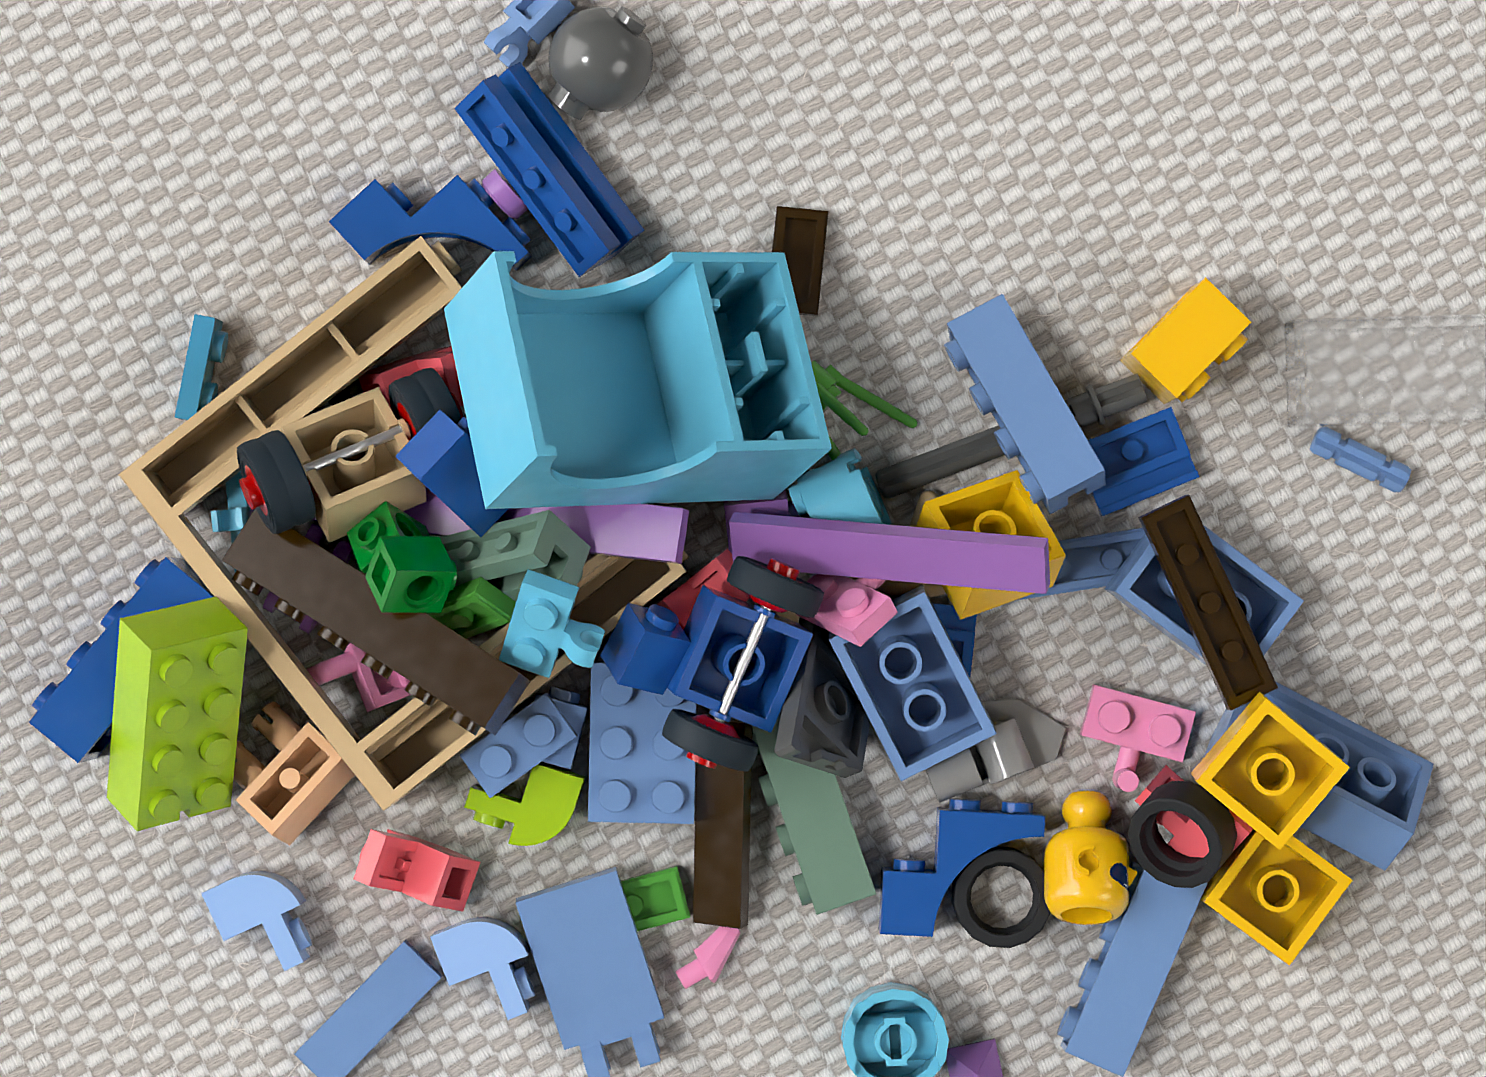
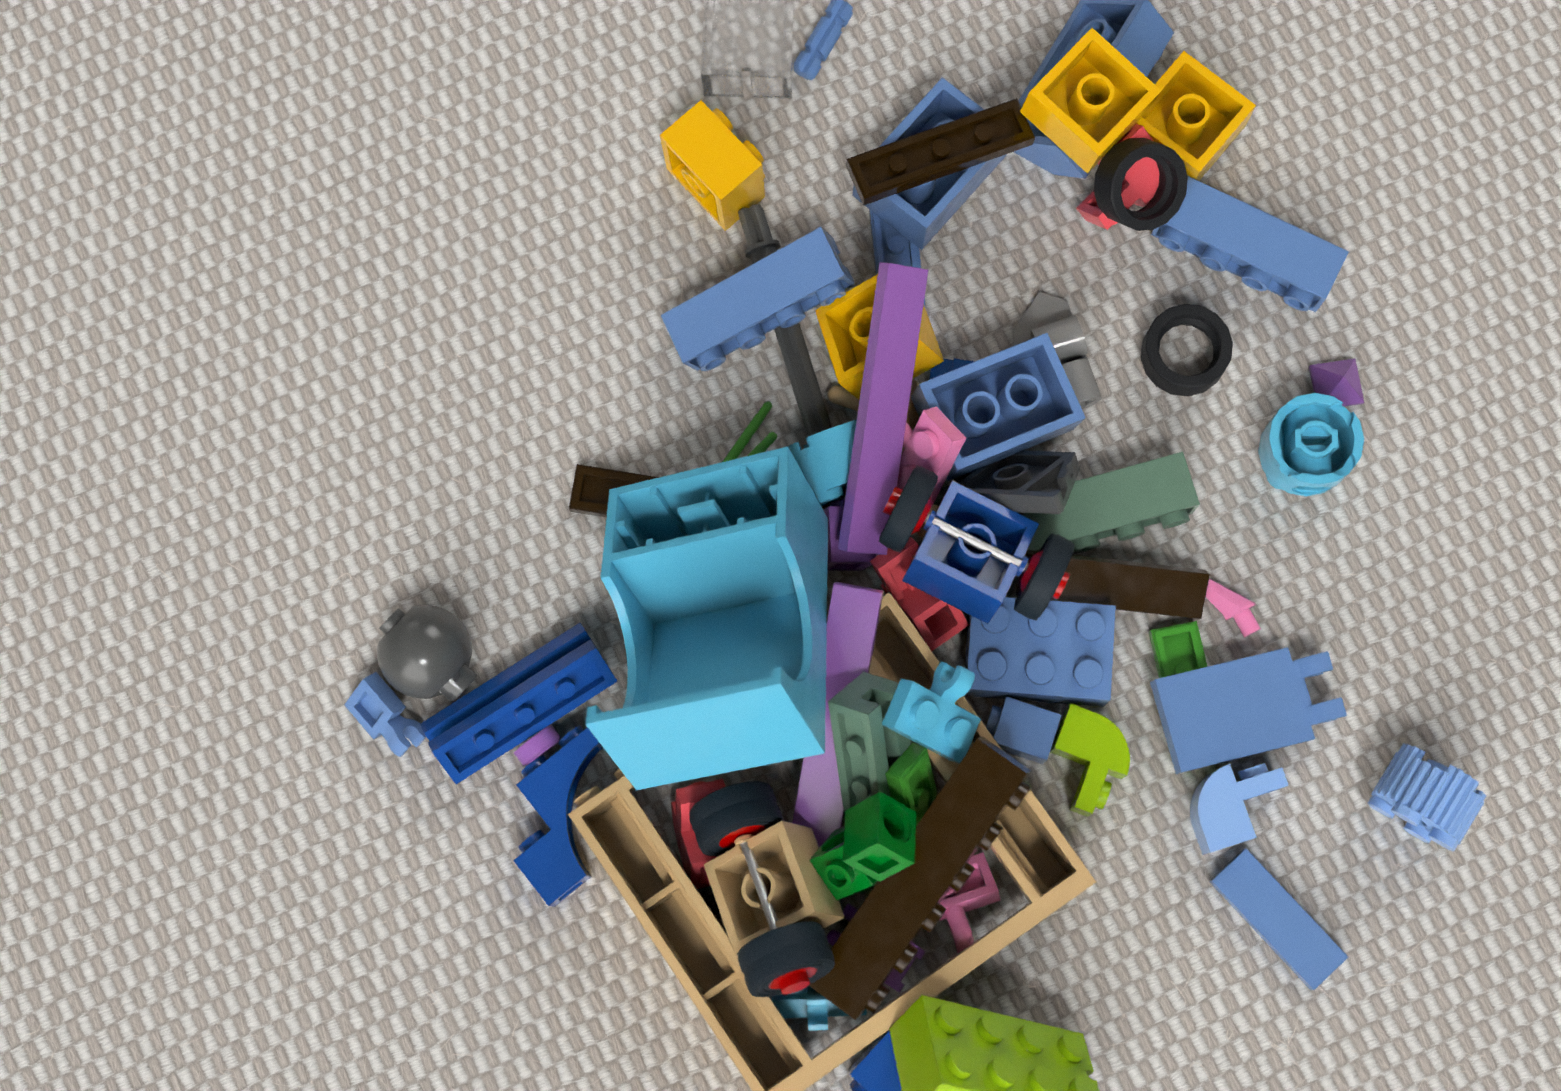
camera: 80 degrees left, 10 degrees down
dark azure plate [174,314,228,421] -> none
light blue brick [201,871,312,971] -> none
light nougat brick [233,702,355,846] -> none
coral brick [353,829,481,912] -> none
blue brick [395,409,509,537] -> none
medium blue plate [460,693,578,798] -> none
blue brick [600,603,691,695] -> none
blue arch [878,798,1045,937] -> none
yellow piece [1044,791,1137,925] -> none
bright pink plate [1079,684,1196,792] -> none
blue plate [1088,407,1200,517] -> none

